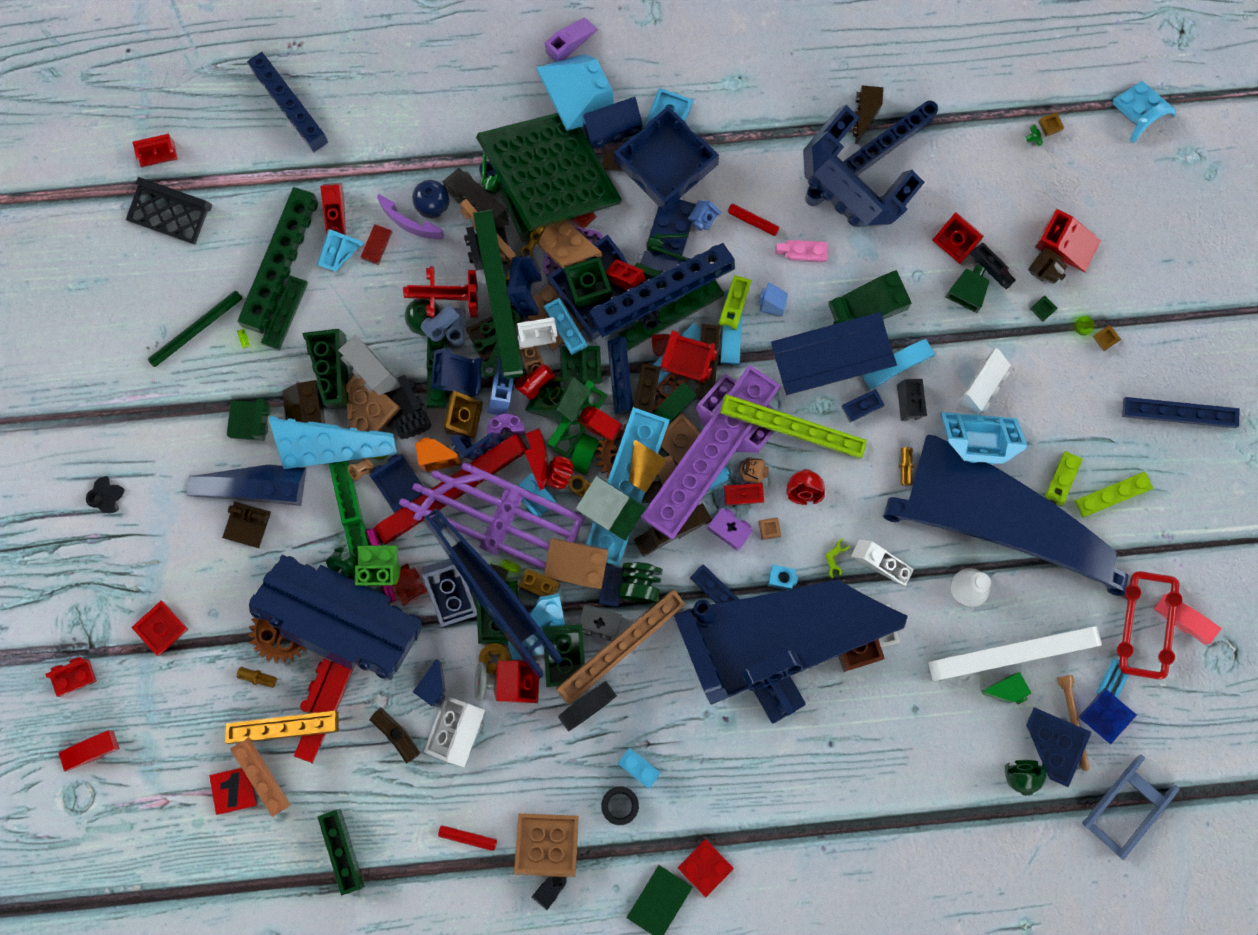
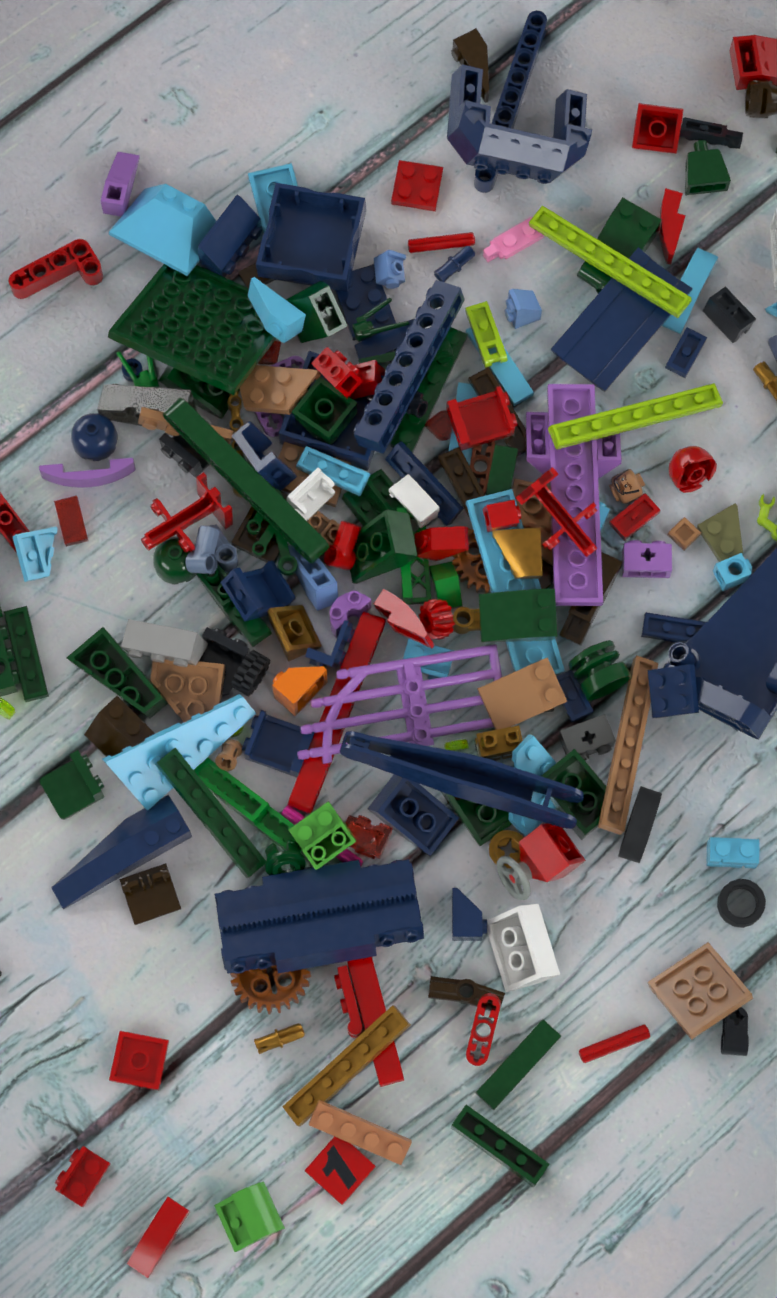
camera: 35 degrees left, 5 degrees down
none -> red beam [8,239,103,299]
none -> dark green plate [155,748,266,878]
none -> bright green brick [214,1181,285,1252]
none -> medium azure slope [248,277,306,343]
none -> dark green slope [286,281,348,343]
none -> red brick [311,347,363,398]
none -> white hinge [389,474,440,528]
none -> red plate [391,160,443,212]
none -> dark blue axle [434,246,475,282]
none -> red beam [466,993,501,1066]
none -> dark green tile [475,1019,561,1110]
none -> red brick [482,500,521,532]
none -> red piece [515,467,598,557]
none -> lime tile [529,205,692,318]
none -> dark blue plate [648,664,699,718]
none -> red slope [659,188,686,265]
none -> olive wing [697,503,743,562]

